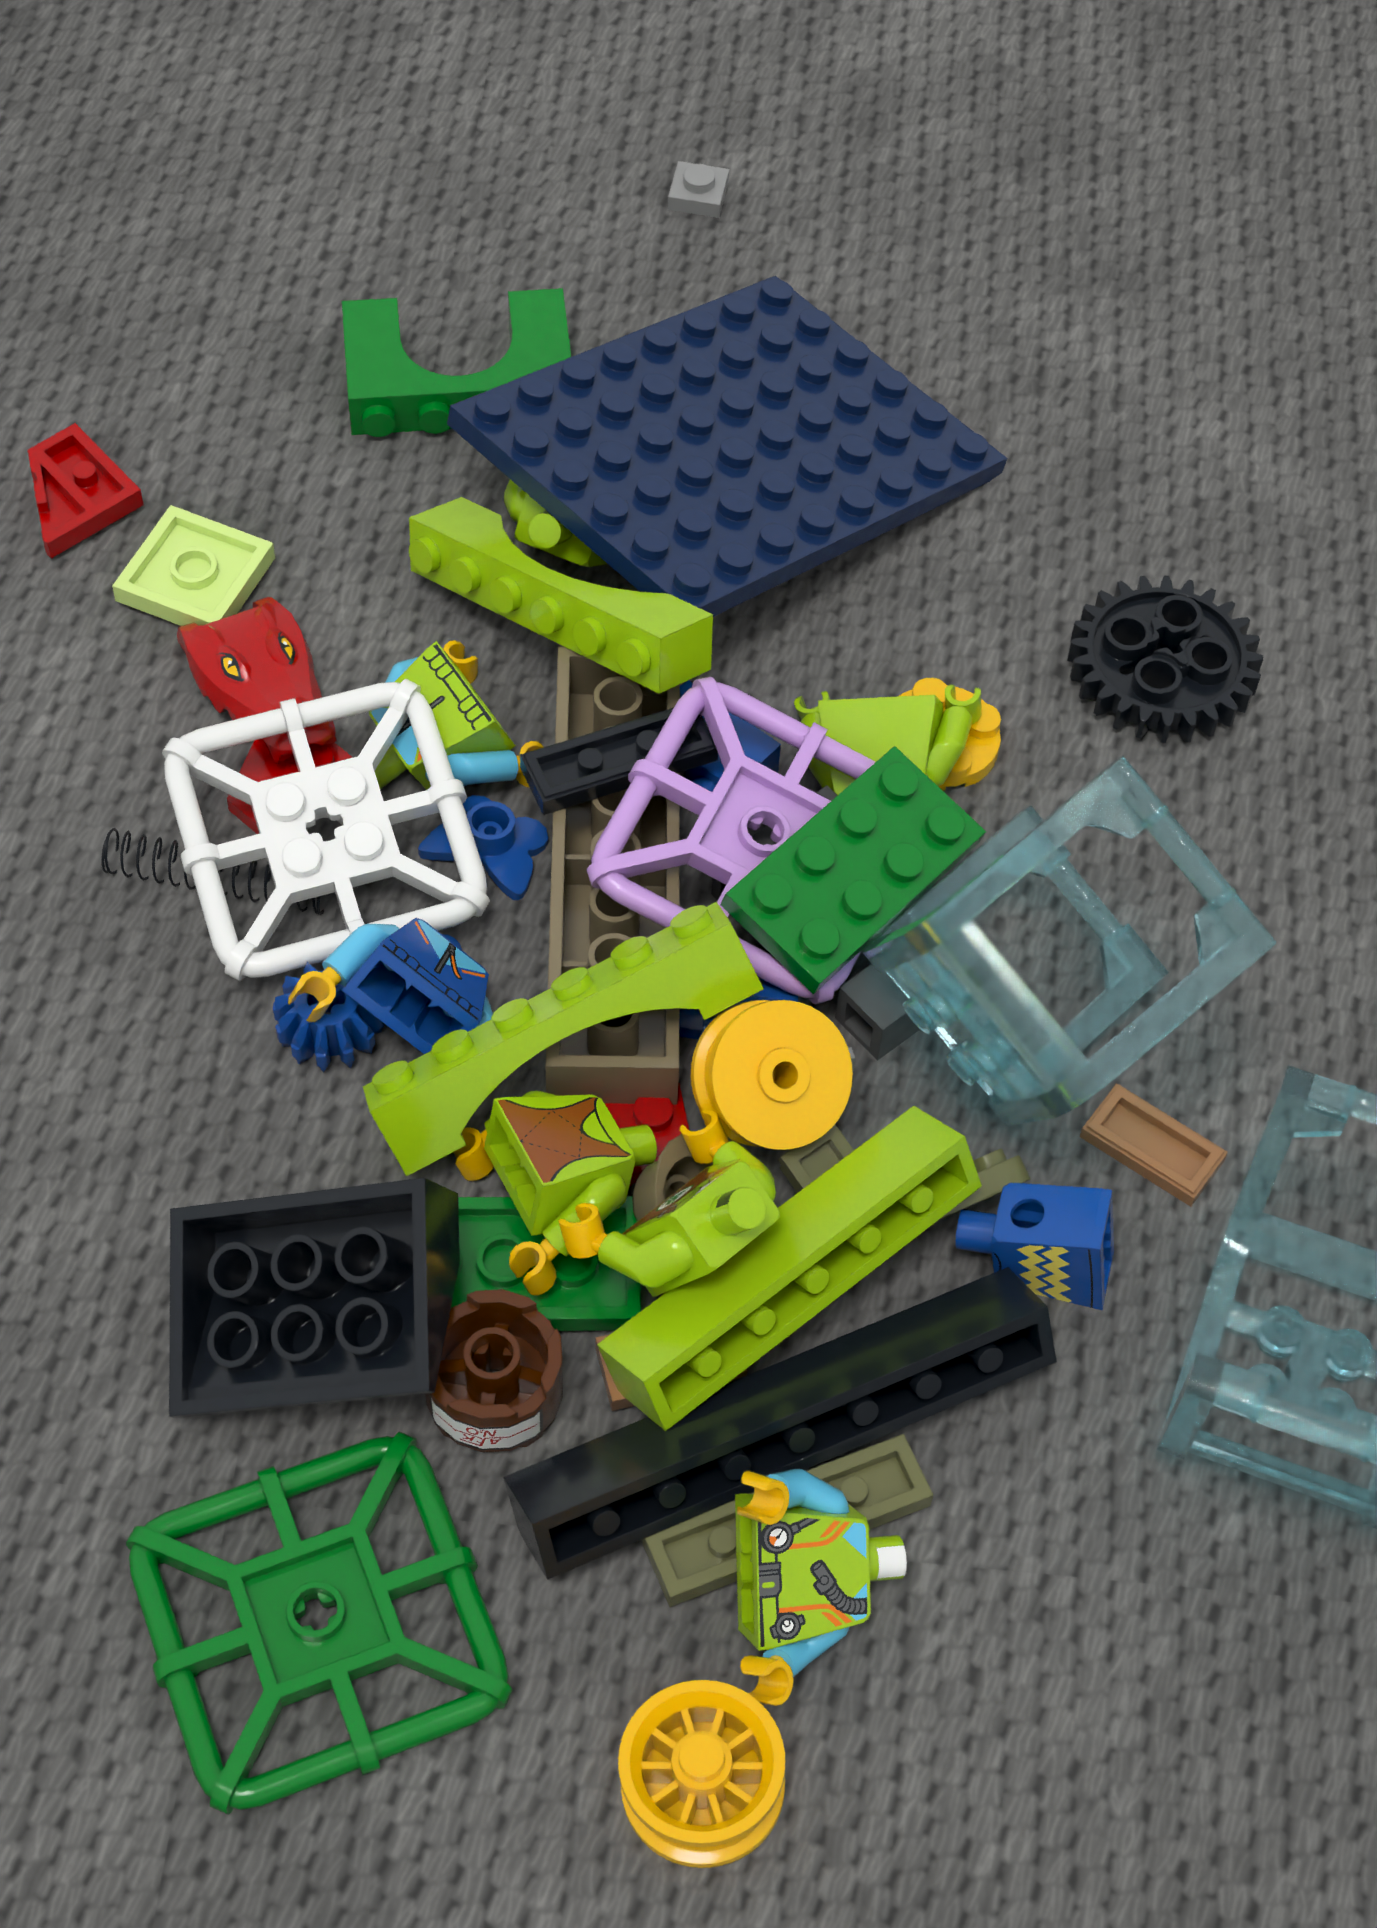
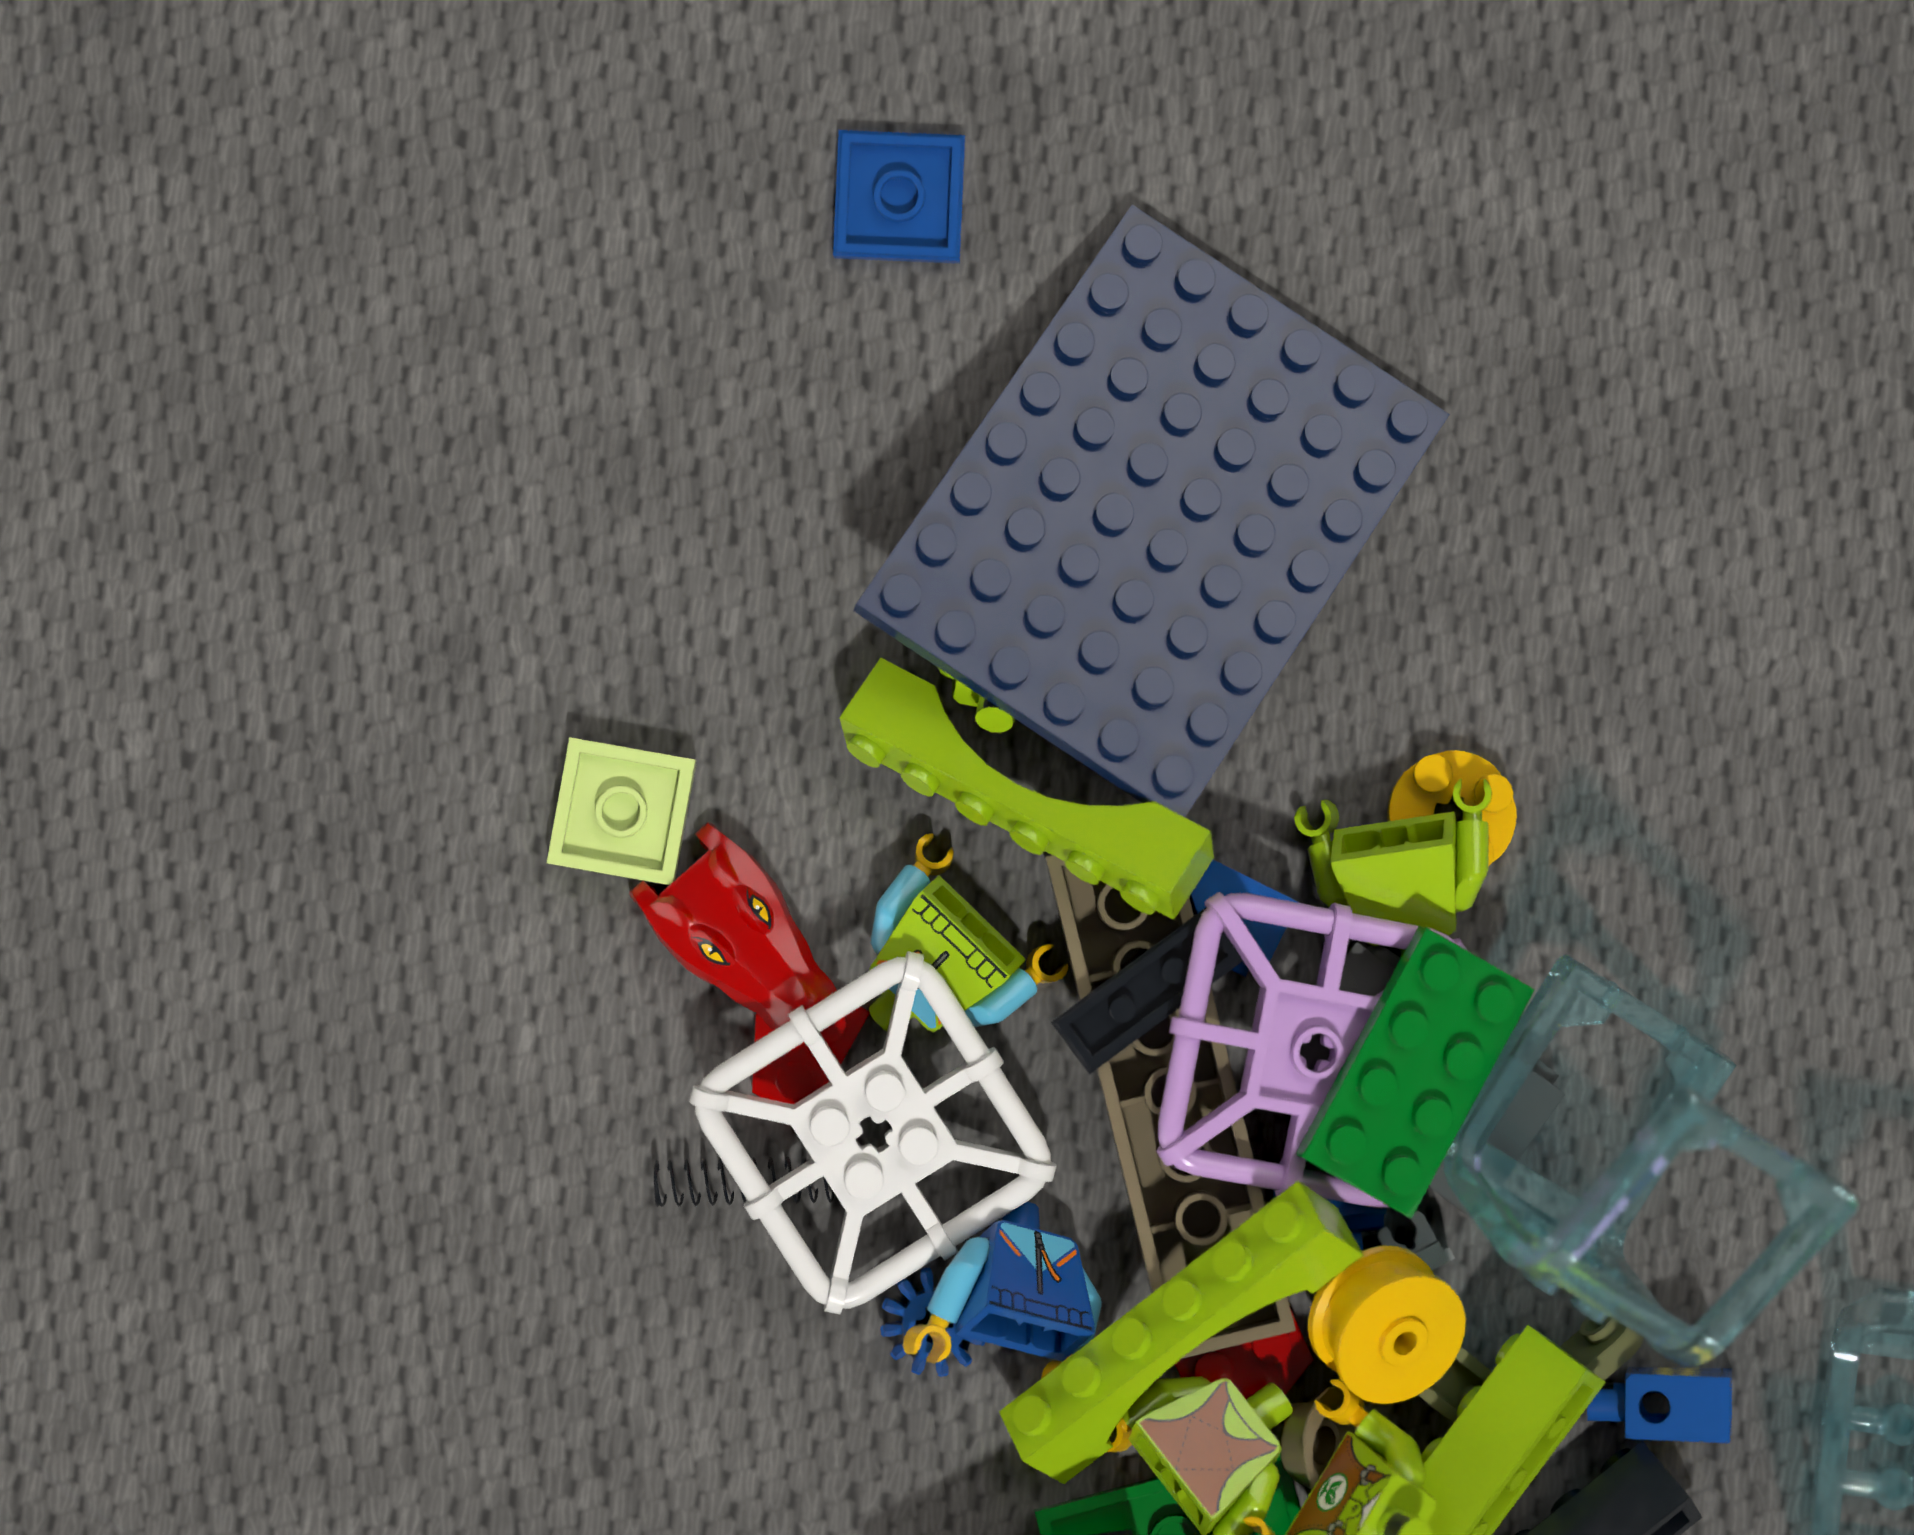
camera: 10 degrees left, 30 degrees up
red wing [27,423,144,559] -> none
green arch [342,288,571,437] -> none
blue animal [418,795,548,900] -> none
light grey plate [668,161,729,218] -> none
black gear [1067,575,1263,743] -> none
medium nougat tile [1080,1083,1228,1207] -> none
none -> blue tile [833,130,965,264]

